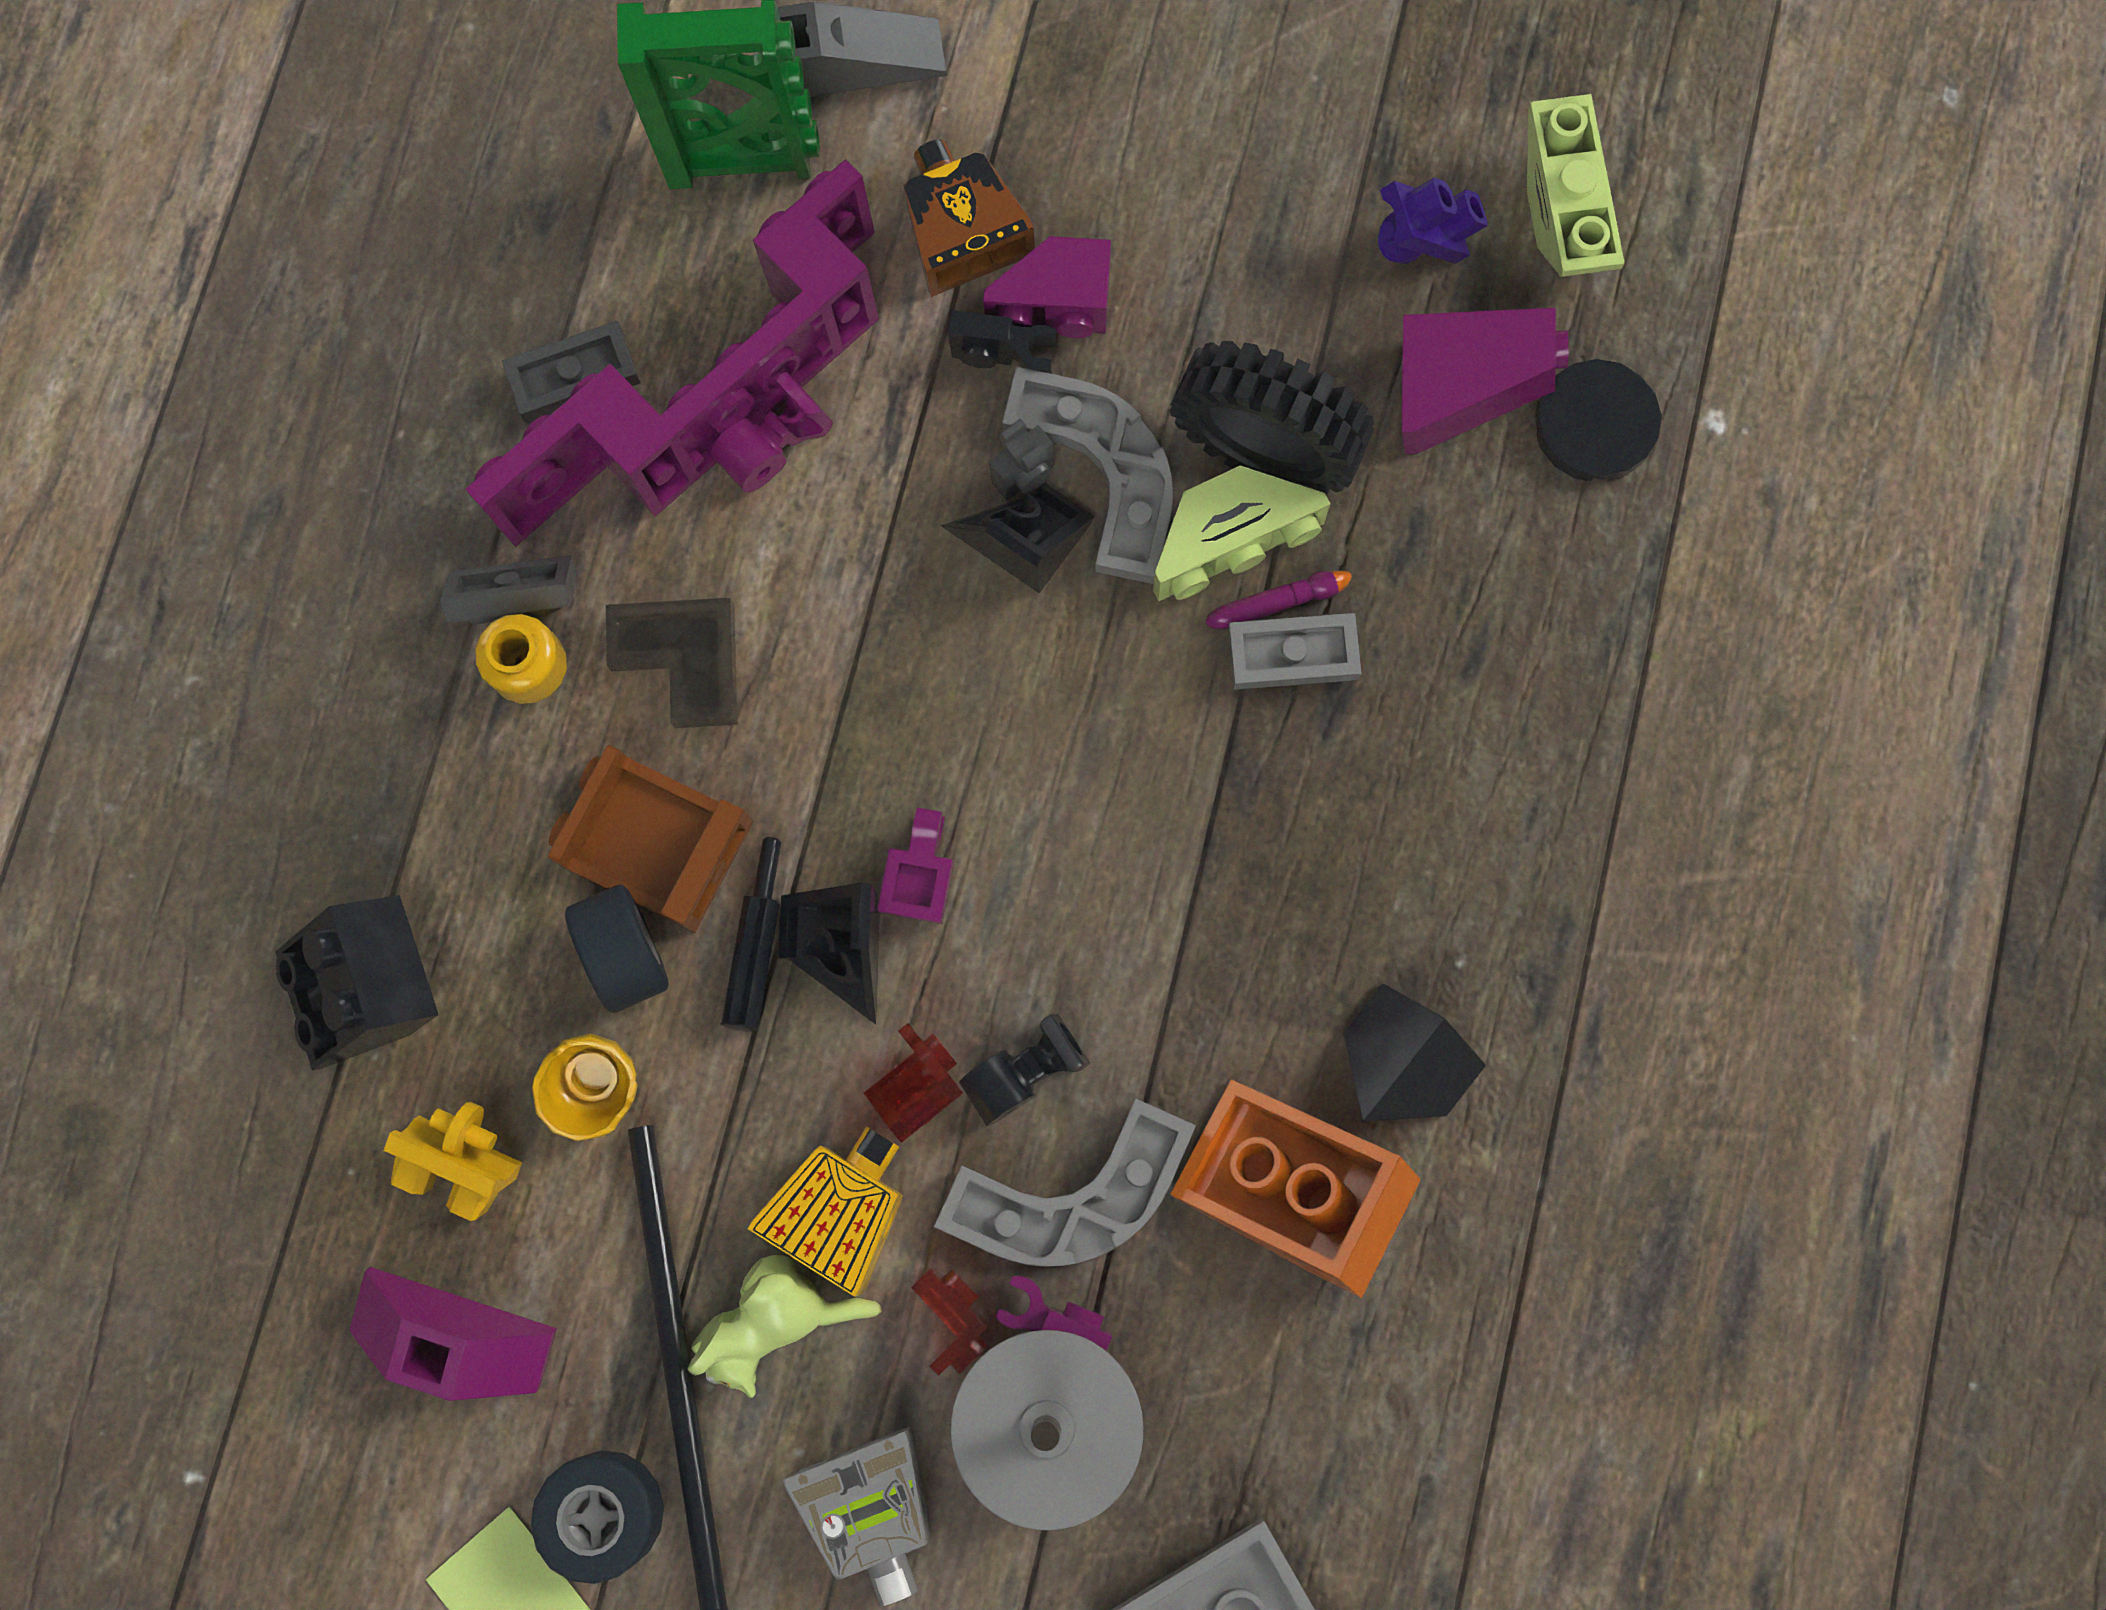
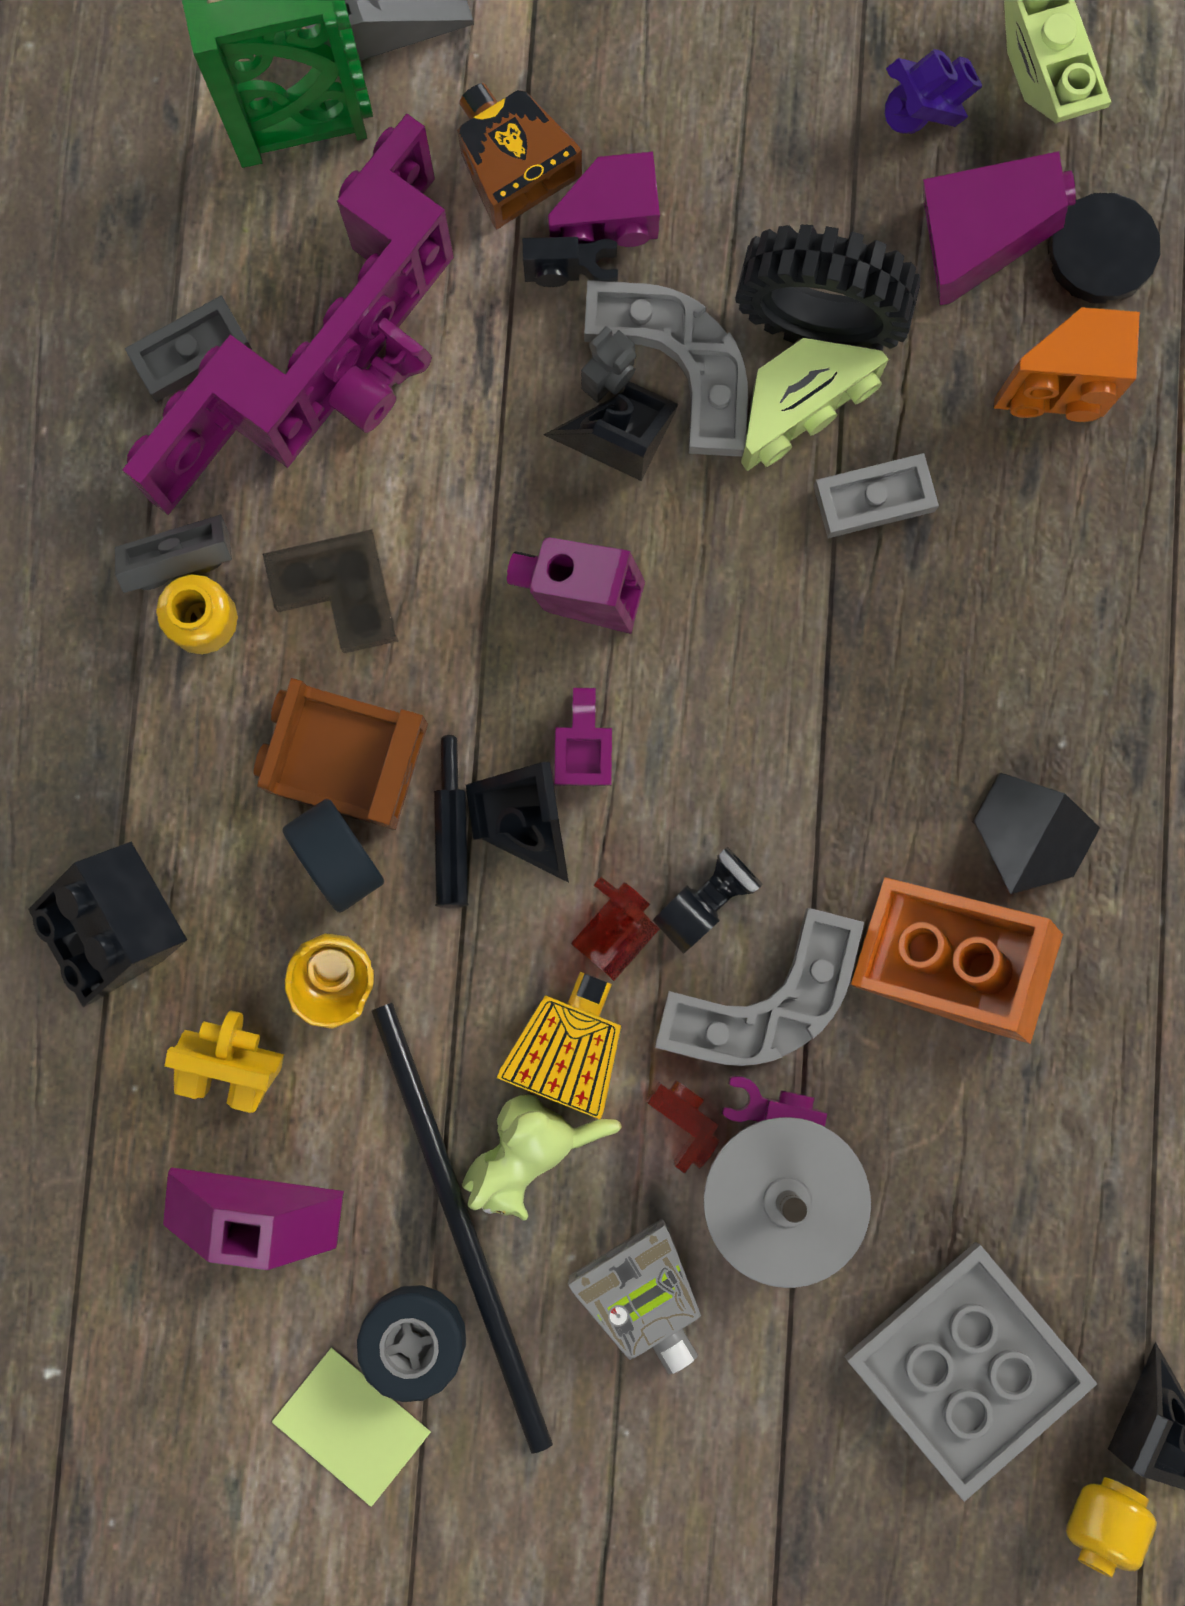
camera: 15 degrees left, 5 degrees up
magenta piece [1205,571,1352,629] -> none
none -> magenta torso [507,537,645,634]
none -> orange slope [994,307,1140,422]

